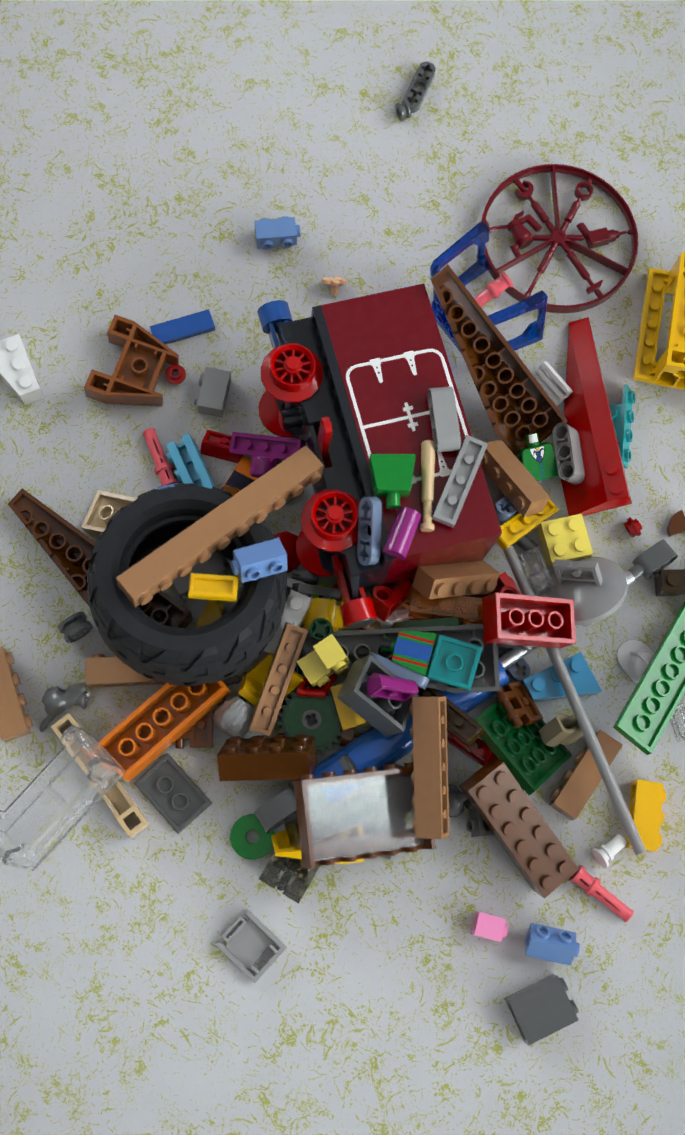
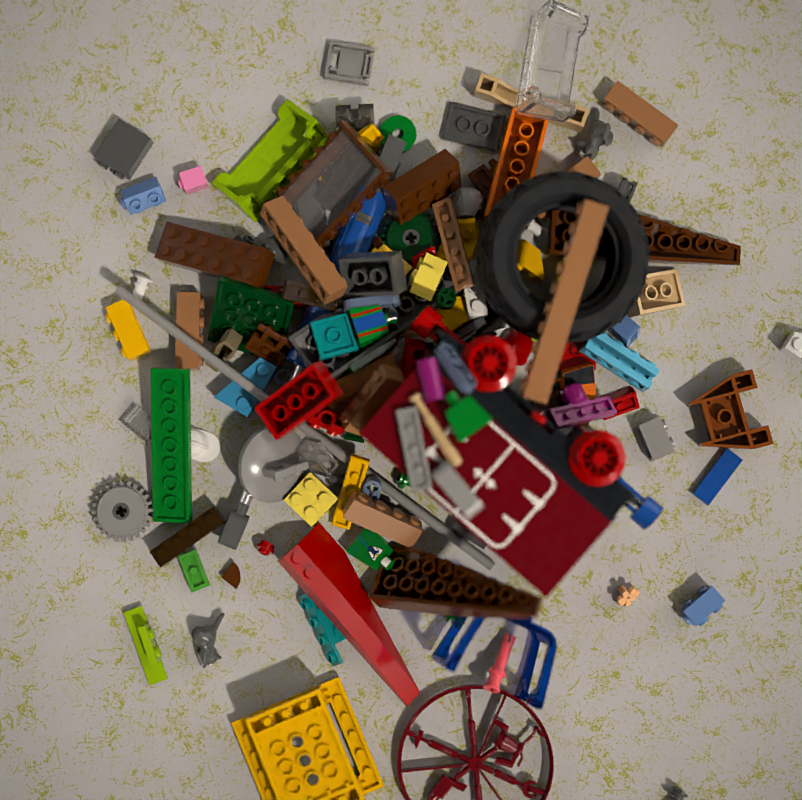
camera: 155 degrees right, 10 degrees up
coral pin [143,428,179,486] -> none
red plate [165,364,186,385] -> none
yellow tile [188,573,238,602] -> none
medium blue brick [231,538,287,583] -> none
magenta brick [367,673,419,702] -> none
white tile [533,361,573,406] -> none
light grey beam [552,422,585,485] -> none
coral pin [569,865,634,922] -> none
none -> lime windscreen [211,99,329,223]

